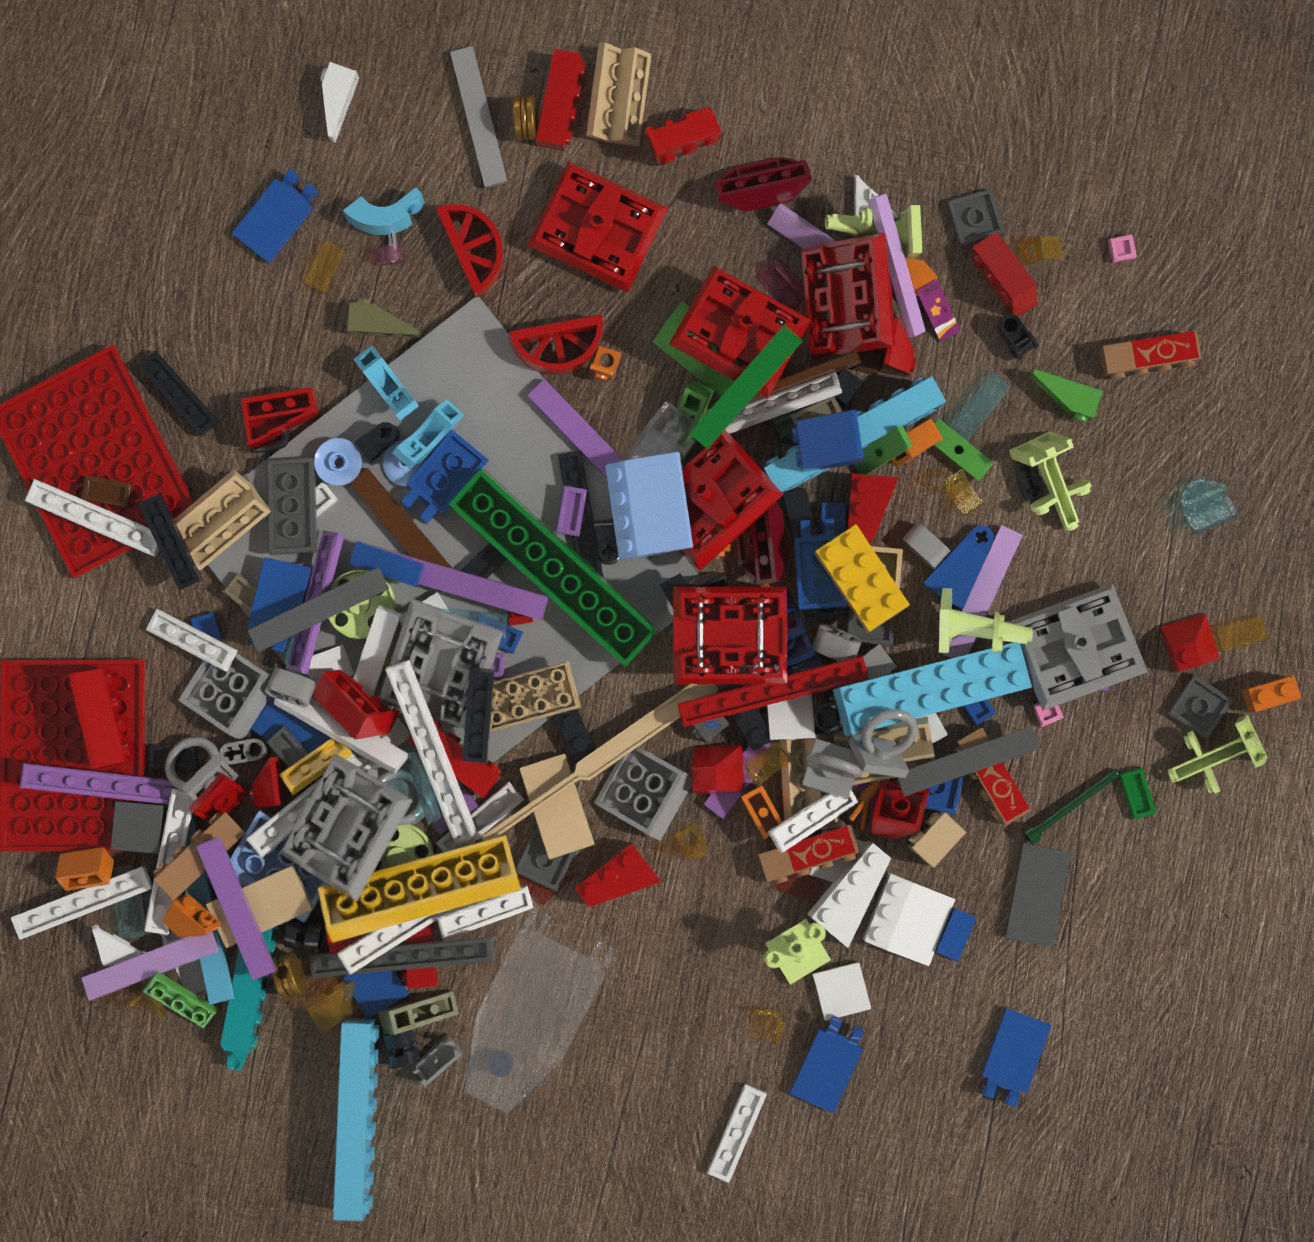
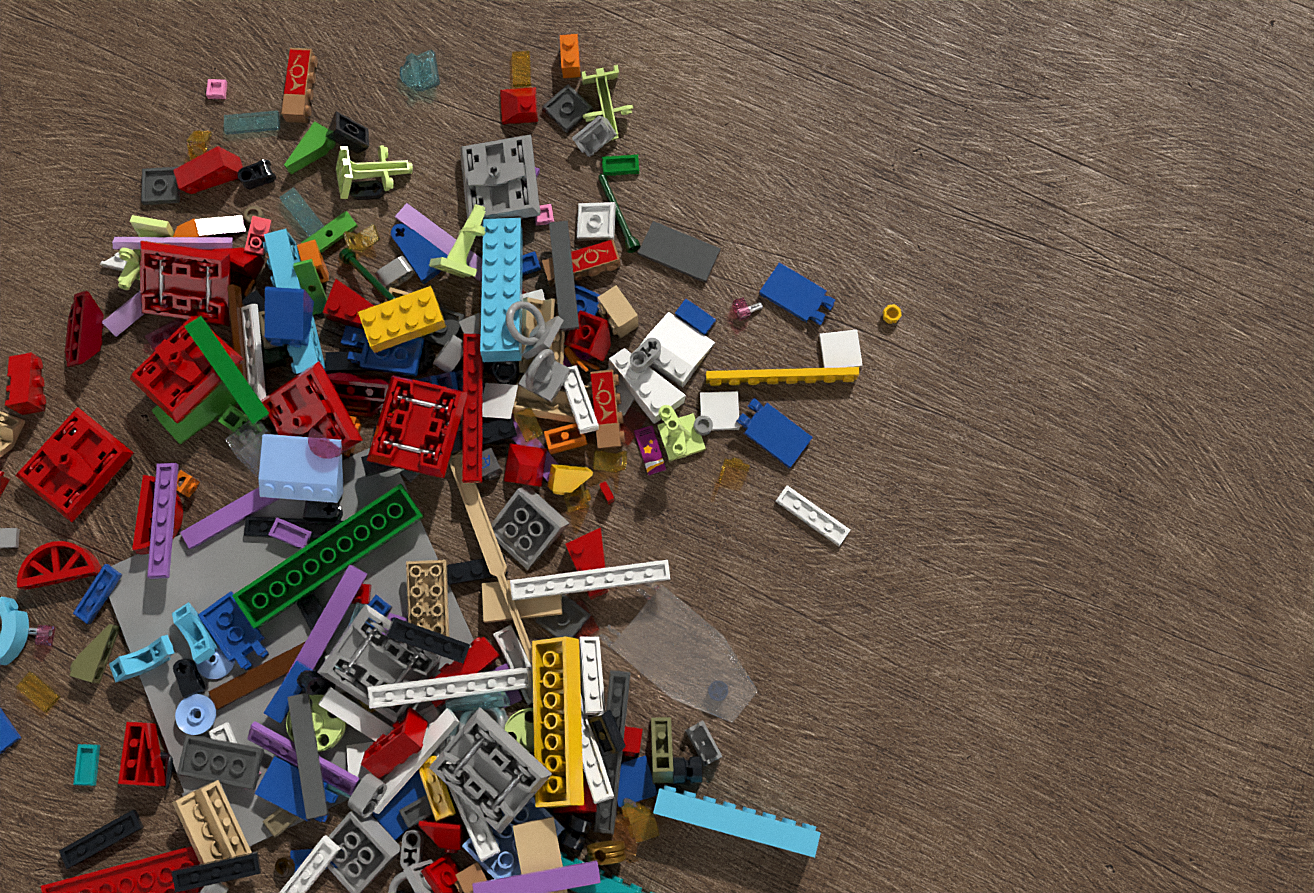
camera: 75 degrees left, 10 degrees down
none -> blue tile [73,564,122,624]
none -> teal tile [73,744,100,786]
none -> medium lavender tile [147,463,178,579]
none -> clear light blue tile [224,110,280,135]
none -> dark tan tile [244,206,264,224]
none -> coral slope [244,216,272,255]
none -> dark brown tile [275,856,295,878]
none -> black piece [297,670,338,695]
none -> clear pink tile [308,428,344,459]
none -> black slope [325,111,369,154]
none -> dark green piece [339,248,395,301]
none -> white tile [510,560,671,601]
none -> yellow slope [547,464,593,495]
none -> light grey hinge [572,115,617,157]
none -> white tile [577,202,616,241]
none -> black slope [587,710,626,757]
none -> clear yellow bracket [593,450,627,473]
none -> red tile [599,481,615,505]
none -> light grey beam [630,338,661,373]
none -> magenta sticker [634,426,666,475]
none -> light grey tile [694,416,713,436]
none -> yellow plate [706,367,859,386]
none -> clear pink piece [732,297,763,321]
none -> white tile [819,330,863,368]
none -> yellow tile [882,304,902,324]

